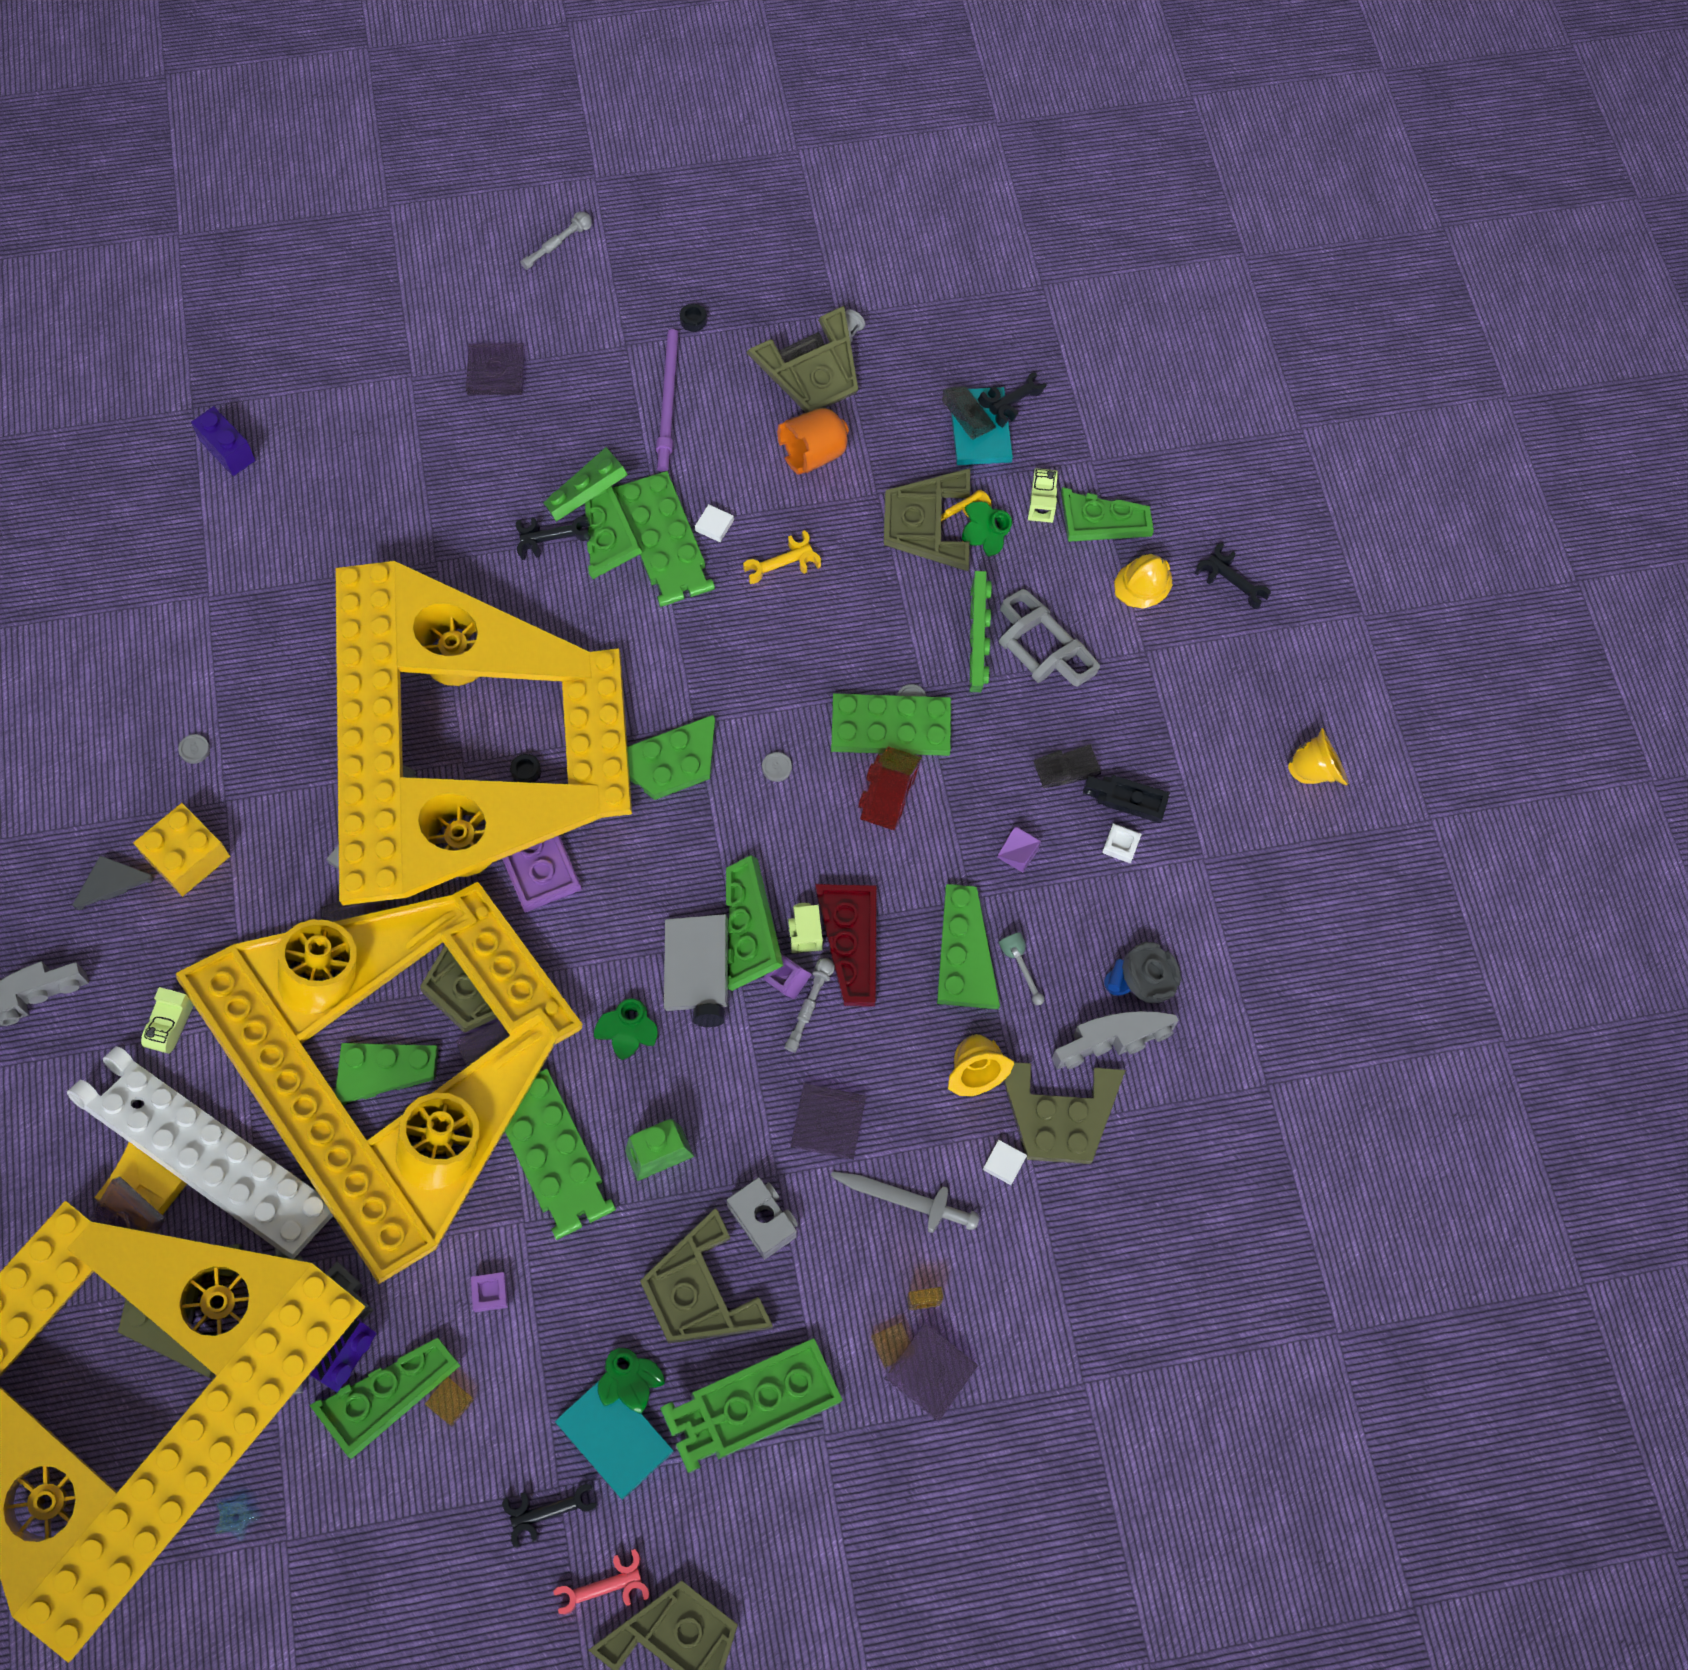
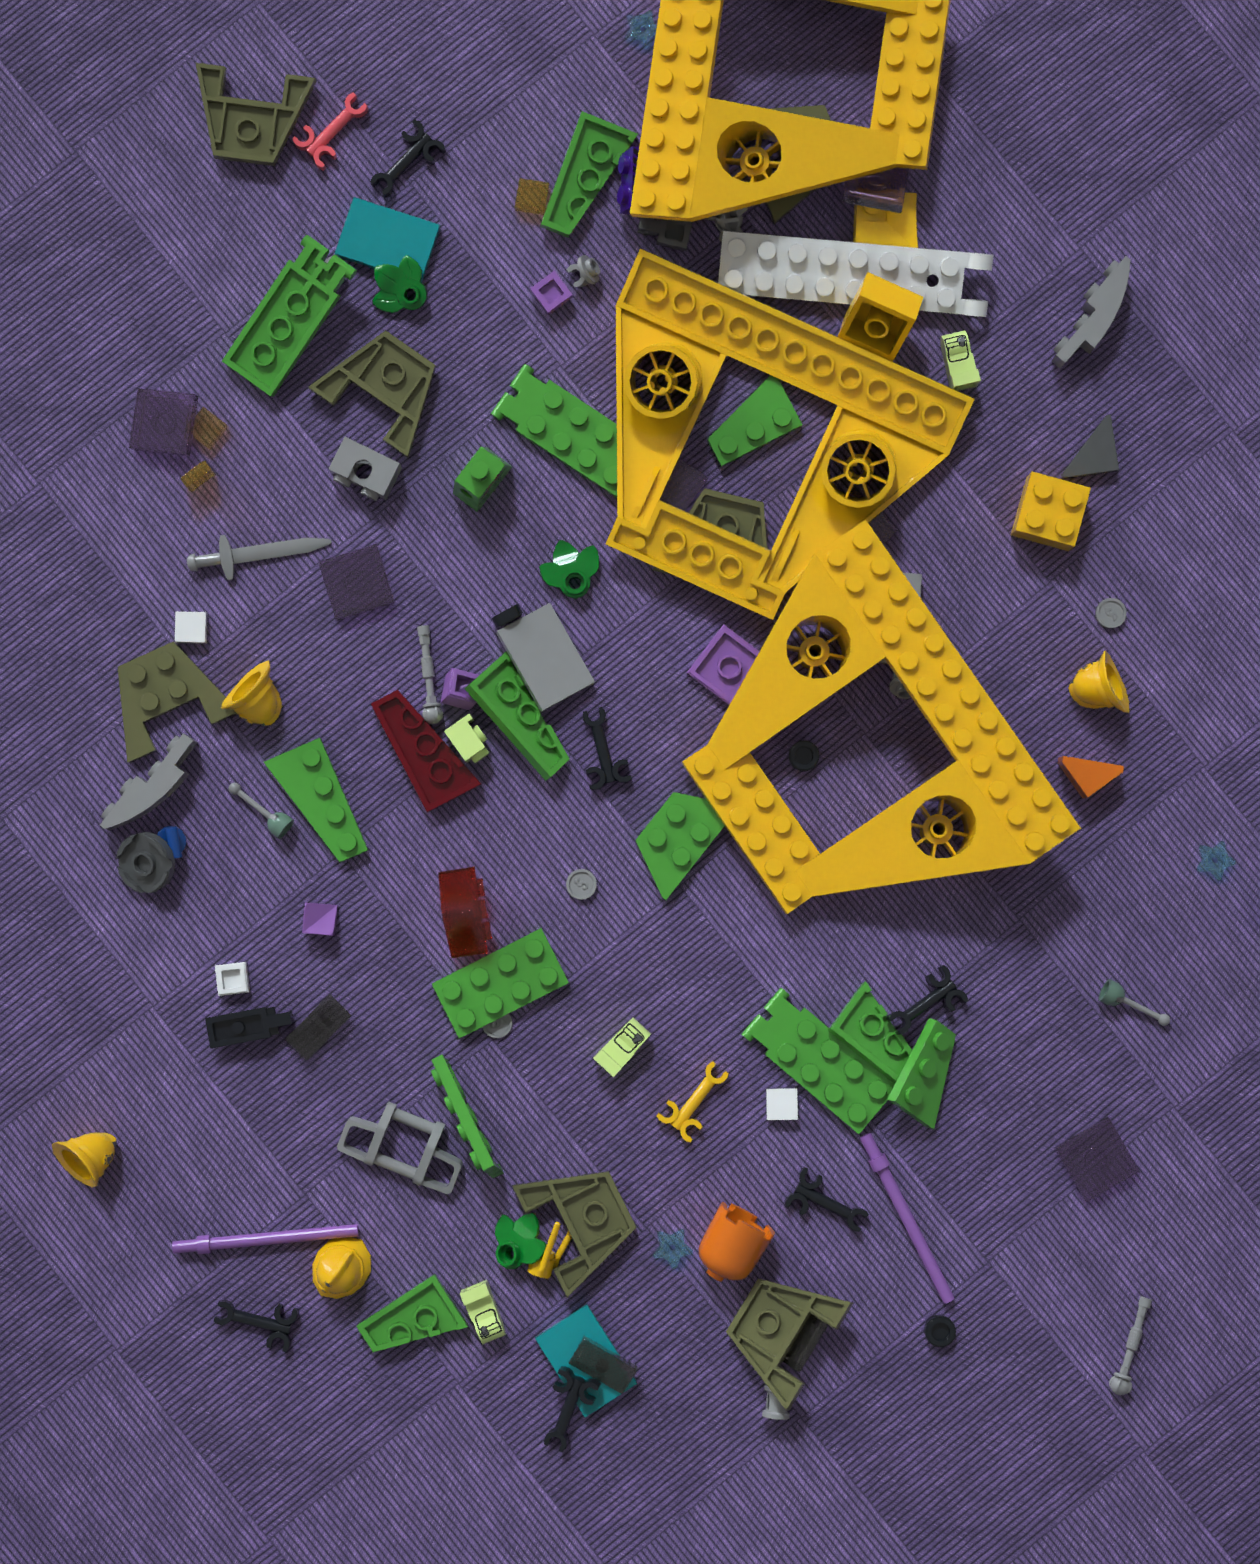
camera: 155 degrees right, 20 degrees up
none -> medium lavender bar [172,1224,359,1254]
none -> light grey plate [567,255,600,287]
none -> black bar [583,707,632,790]
none -> yellowish green leg [593,1017,651,1077]
none -> clear light blue plate [653,1229,693,1269]
none -> black bar [785,1167,869,1232]
none -> yellow brick [838,272,923,362]
none -> orange slope [1057,756,1124,799]
none -> yellow piece [1068,650,1129,713]
none -> hinge [1098,979,1170,1026]
none -> clear light blue plate [1197,841,1236,881]

